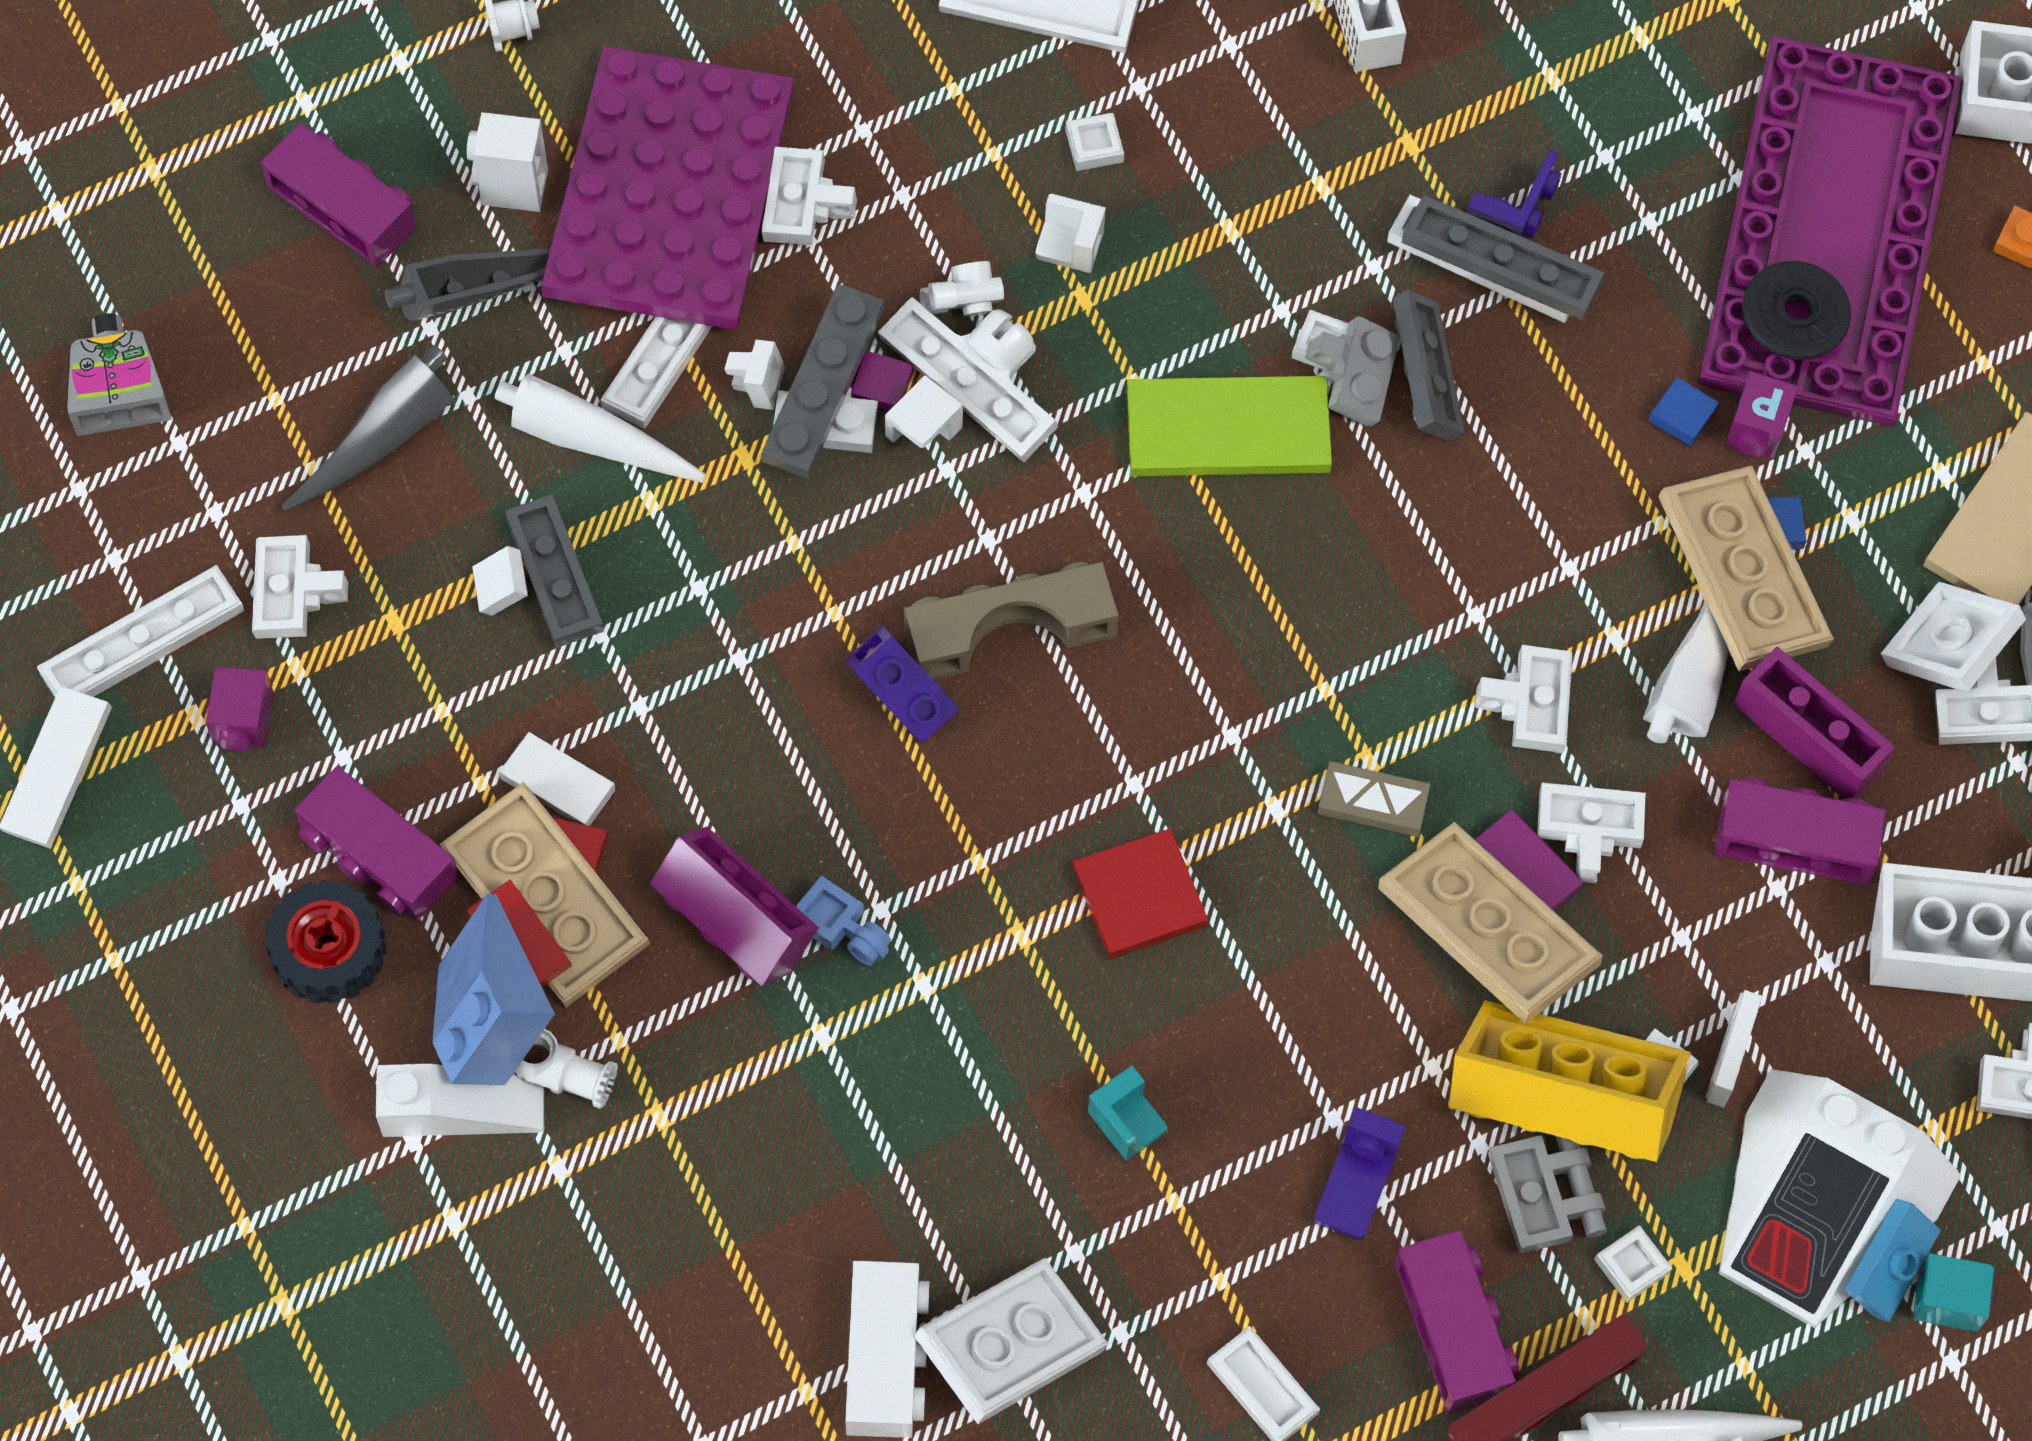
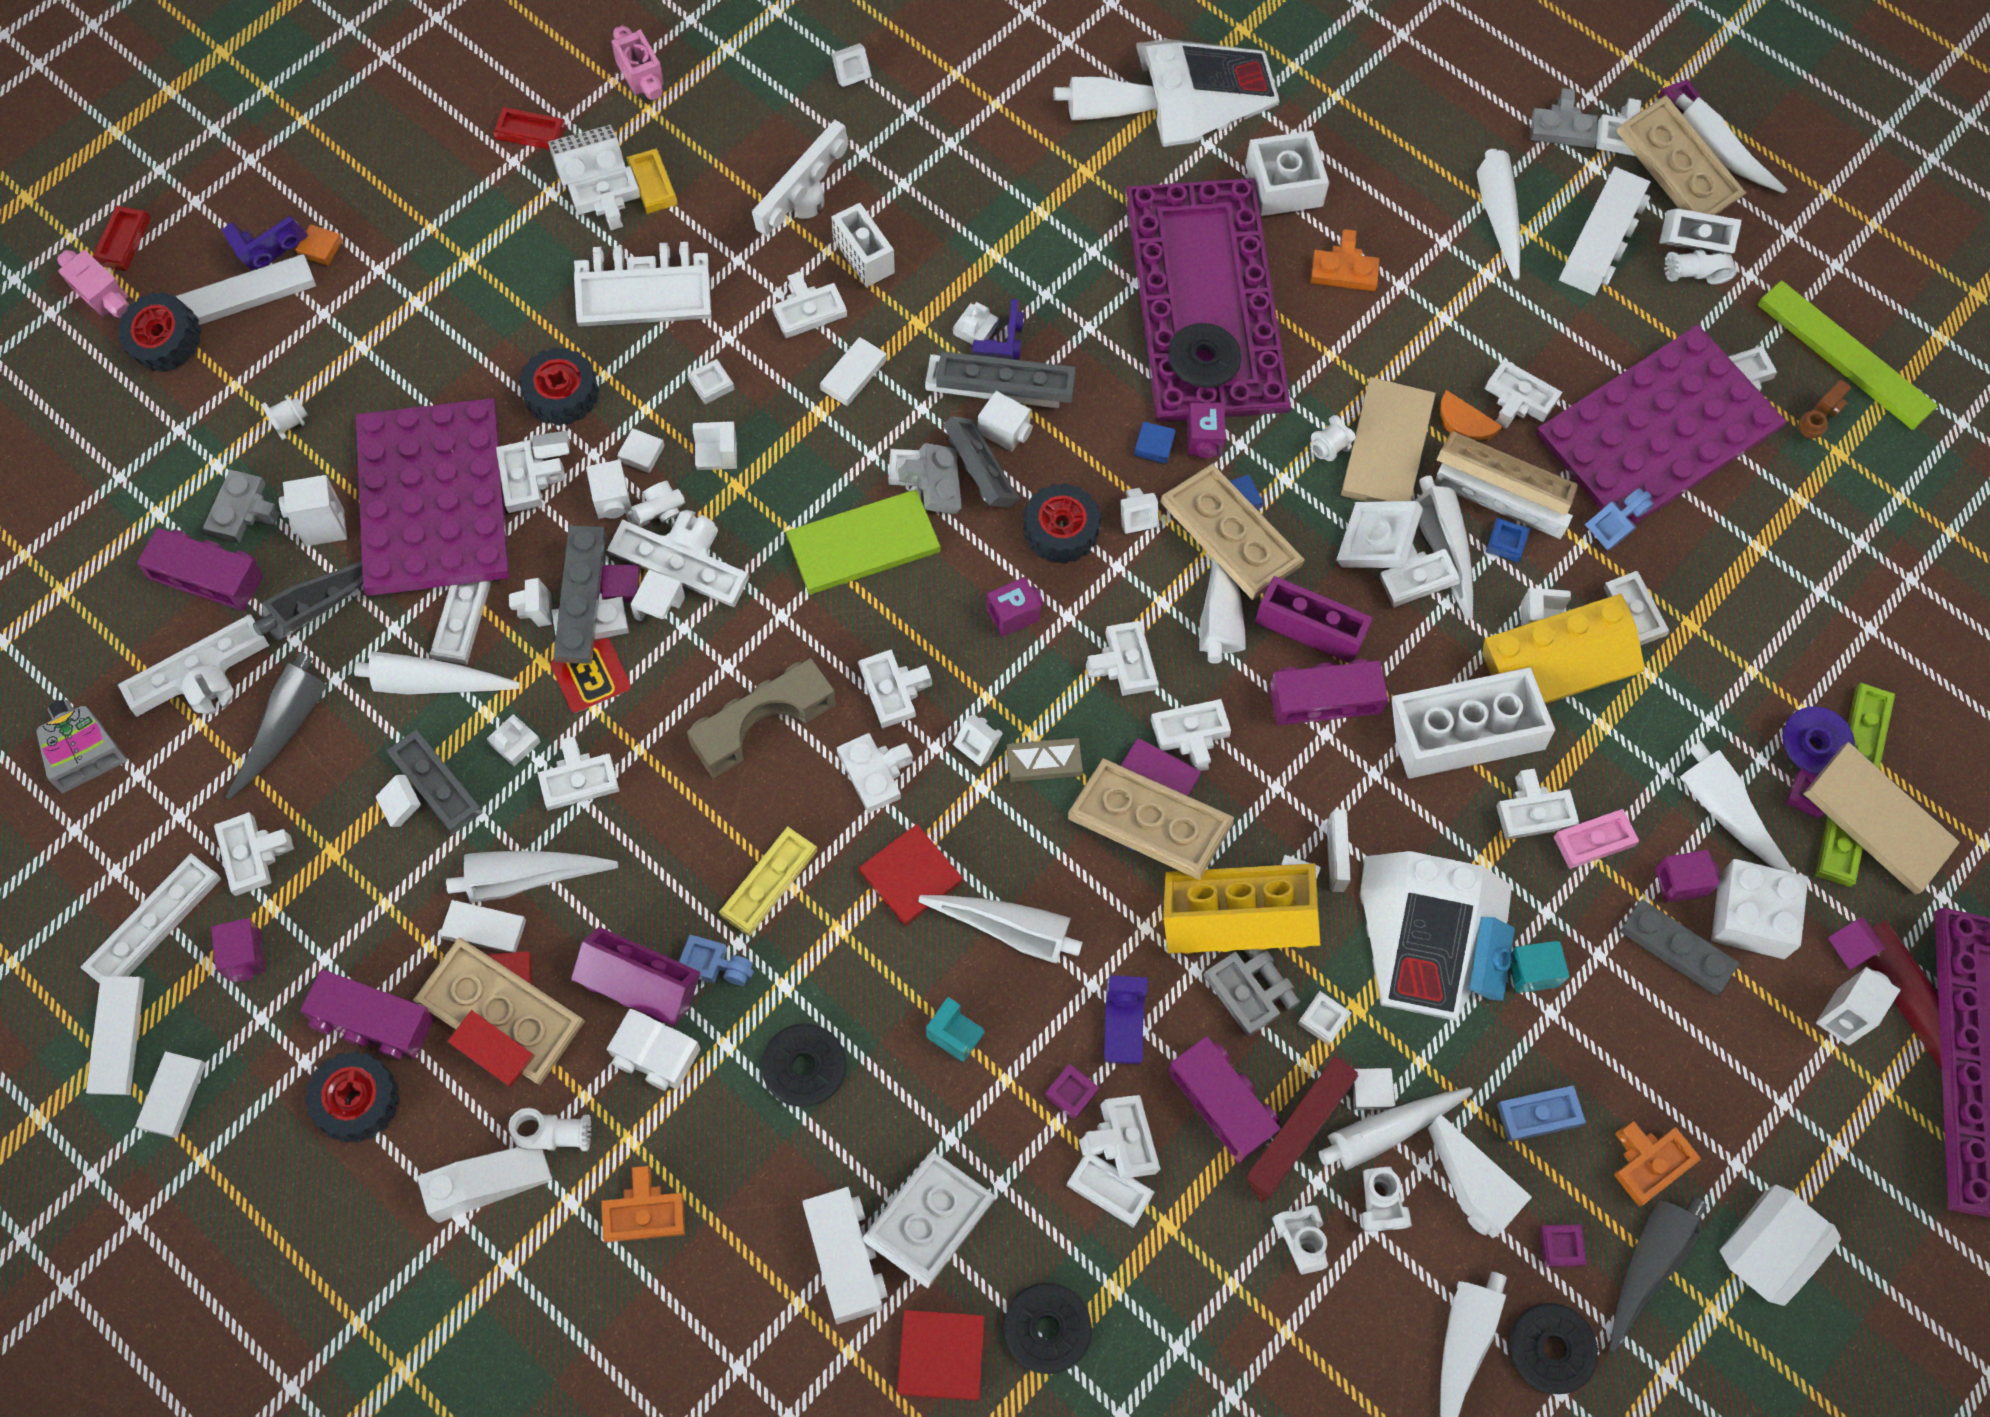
camera: 20 degrees left, 0 degrees up
medium blue slope [432,894,555,1085] -> none
dark purple bracket [845,625,958,742] -> none
none -> white plate [118,614,269,717]
none -> white tile [135,1051,206,1139]
none -> light grey hinge [202,470,280,543]
none -> white piece [446,851,618,903]
none -> white tile [487,714,541,767]
none -> black wheel [519,347,599,426]
none -> white tile [532,430,570,459]
none -> white hinge [537,736,620,811]
none -> sticker [550,638,631,713]
none -> white brick [586,460,631,519]
none -> orange hinge [601,1166,685,1243]
none -> white brick [607,1009,701,1090]
none -> white tile [617,428,665,473]
none -> light yellow tile [719,826,818,937]
none -> black wheel [762,1024,847,1107]
none -> white hinge [772,272,847,339]
none -> white tile [820,337,887,406]
none -> white hinge [836,733,913,813]
none -> white hinge [858,650,932,729]
none -> white piece [918,895,1083,964]
none -> white tile [953,302,999,345]
none -> white tile [953,714,1002,766]
none -> white brick [978,391,1033,452]
none -> magenta brick [986,577,1043,637]
none -> black wheel [1023,483,1101,564]
none -> magenta tile [1045,1063,1099,1121]
none -> white hinge [1079,1095,1160,1179]
none -> white tile [1121,488,1158,534]
none -> white brick [1311,415,1356,461]
none -> white tile [1352,1068,1395,1110]

